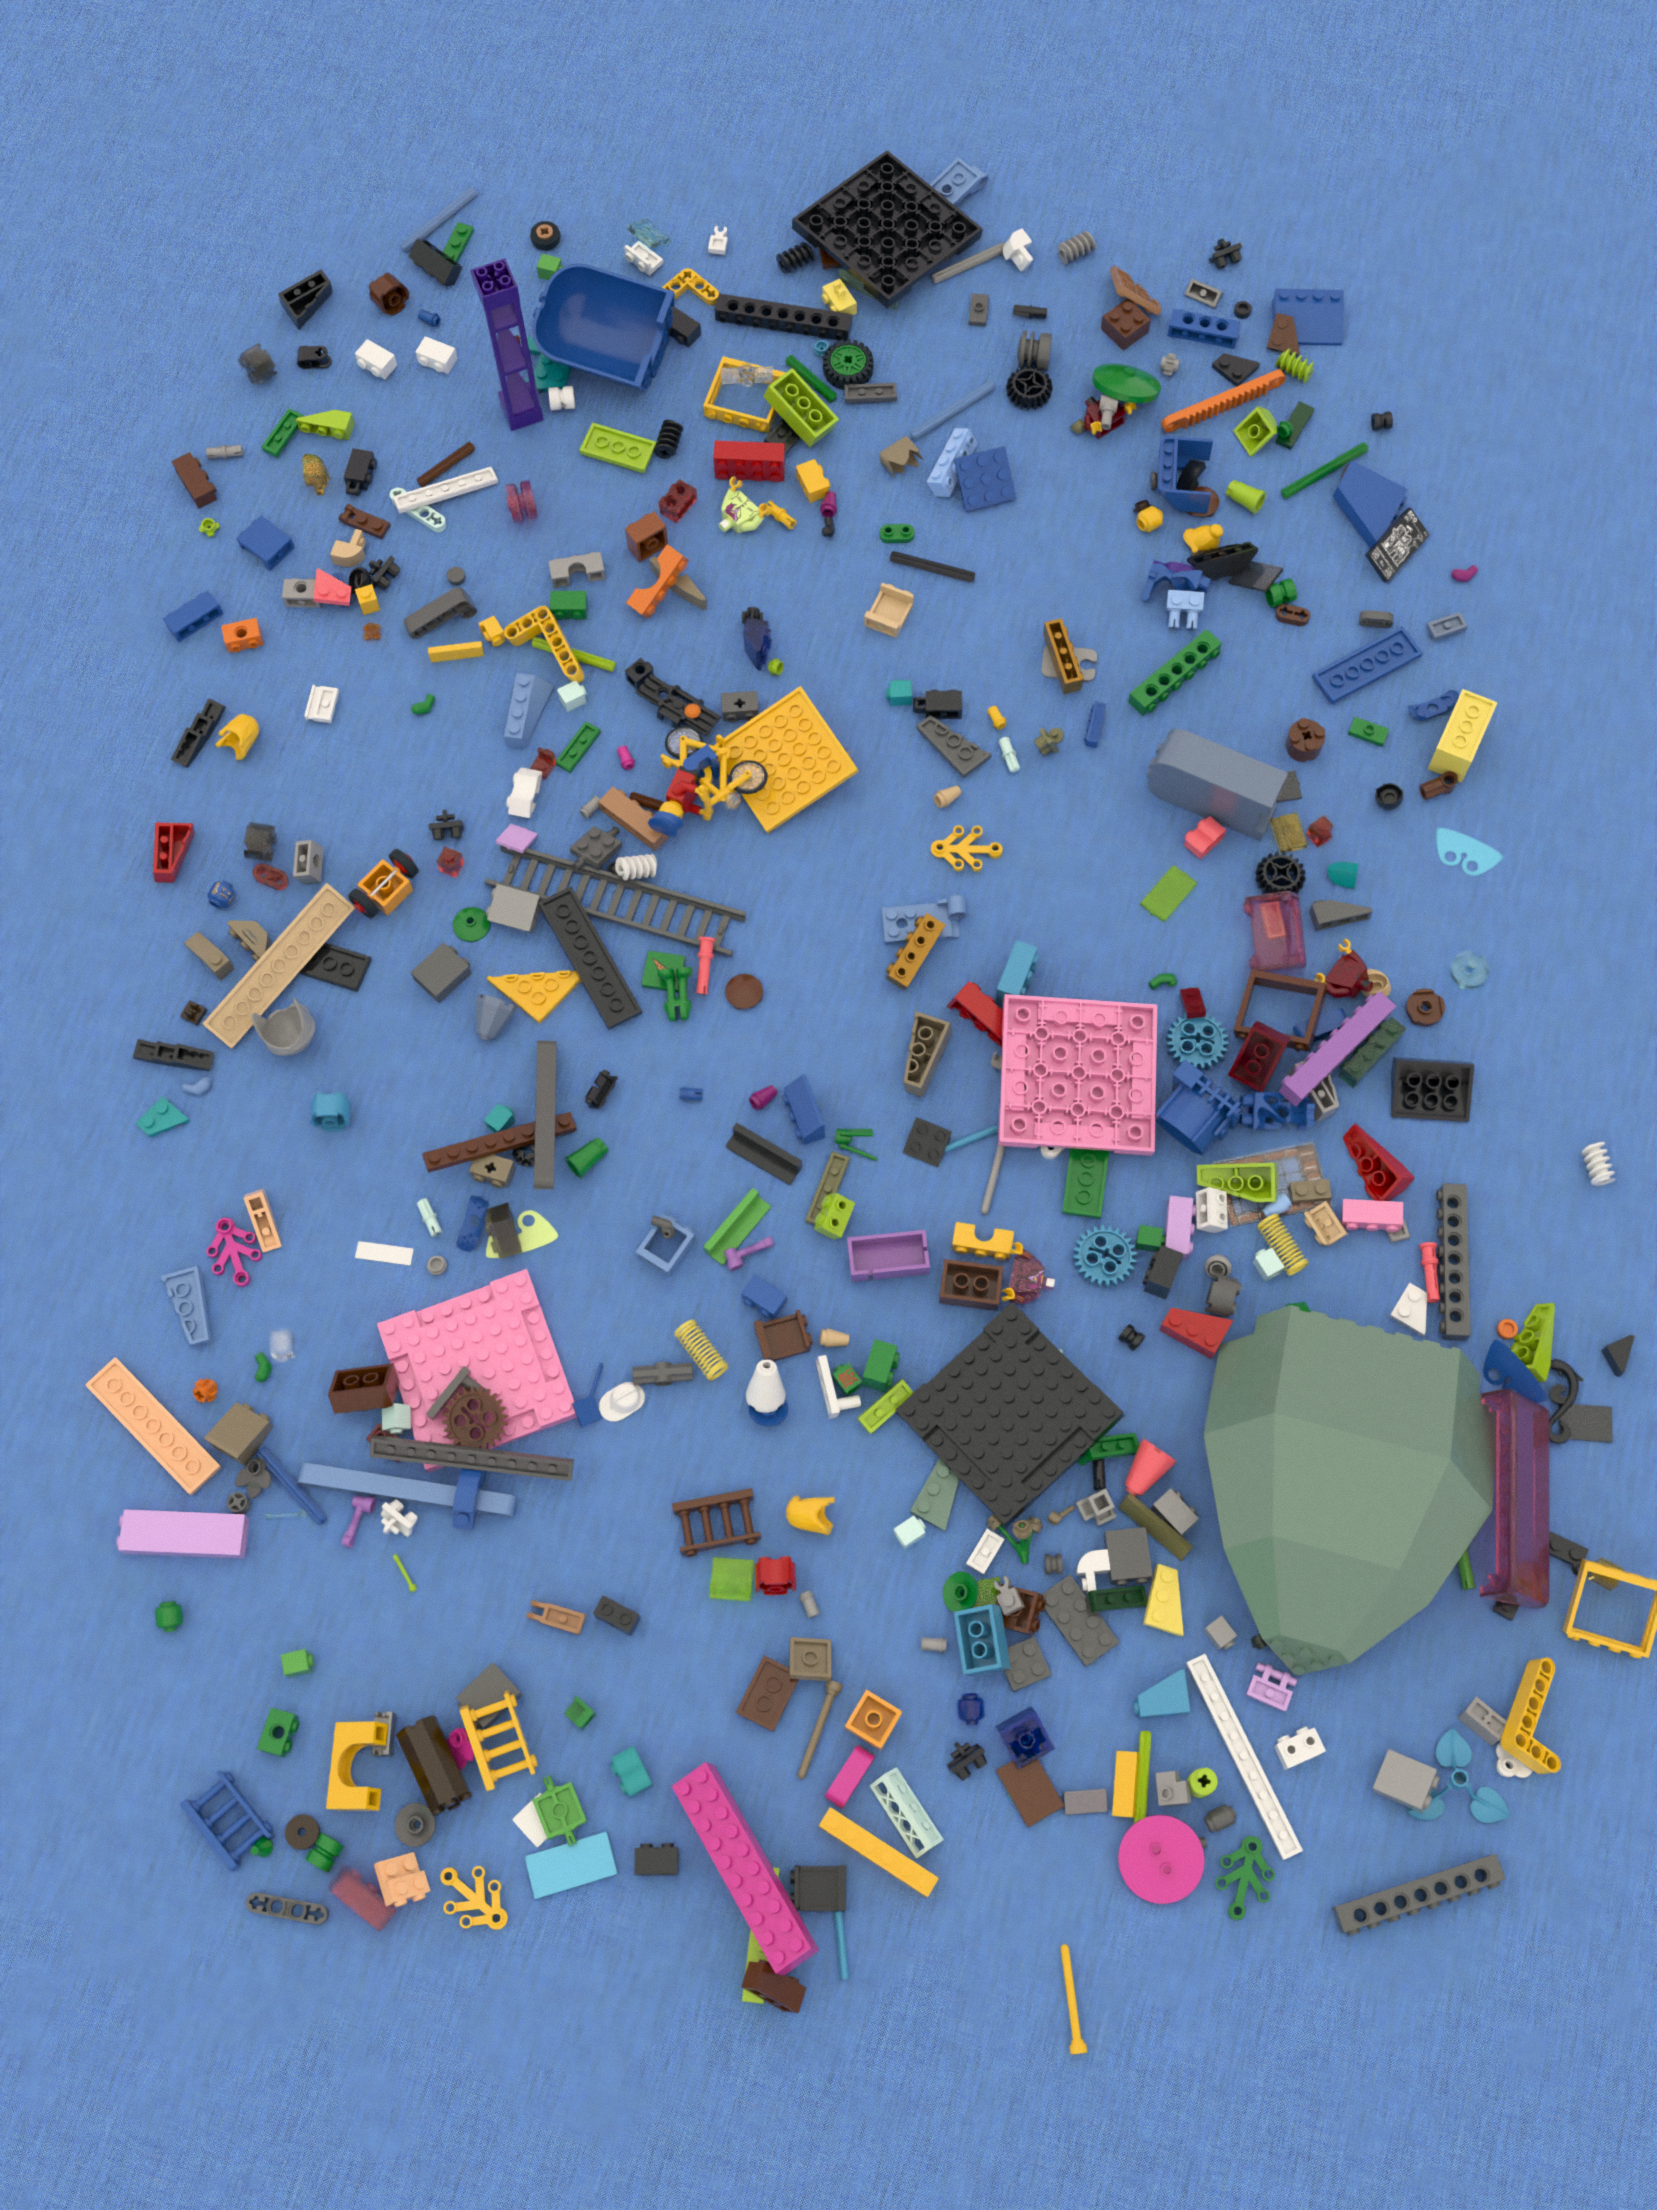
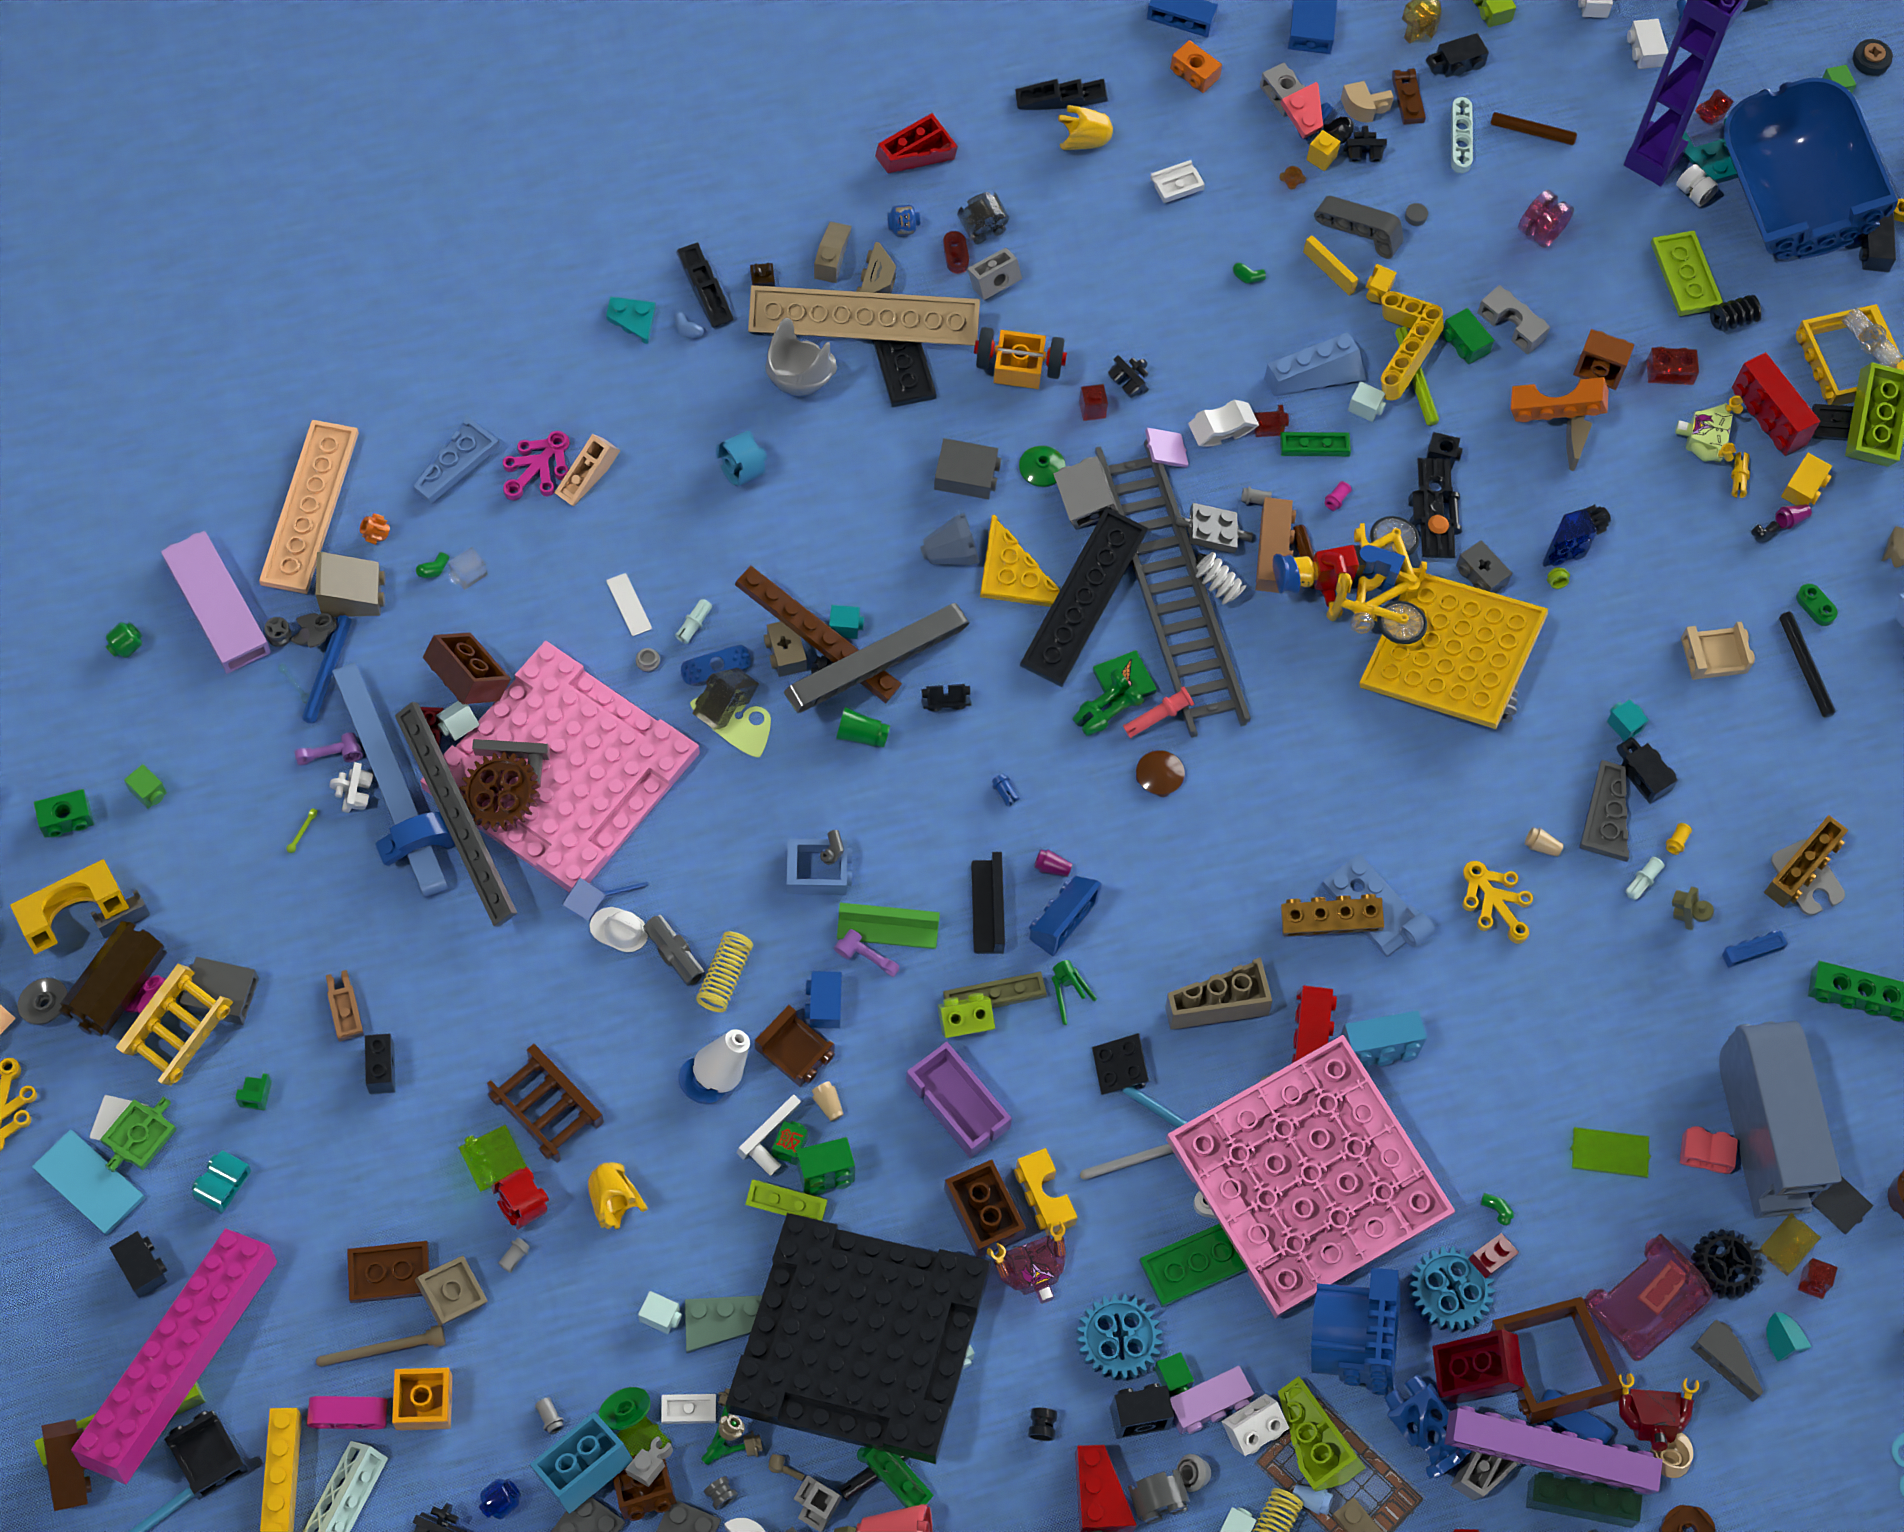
camera: 50 degrees right, 5 degrees down
white tile [393,467,498,514] -> none

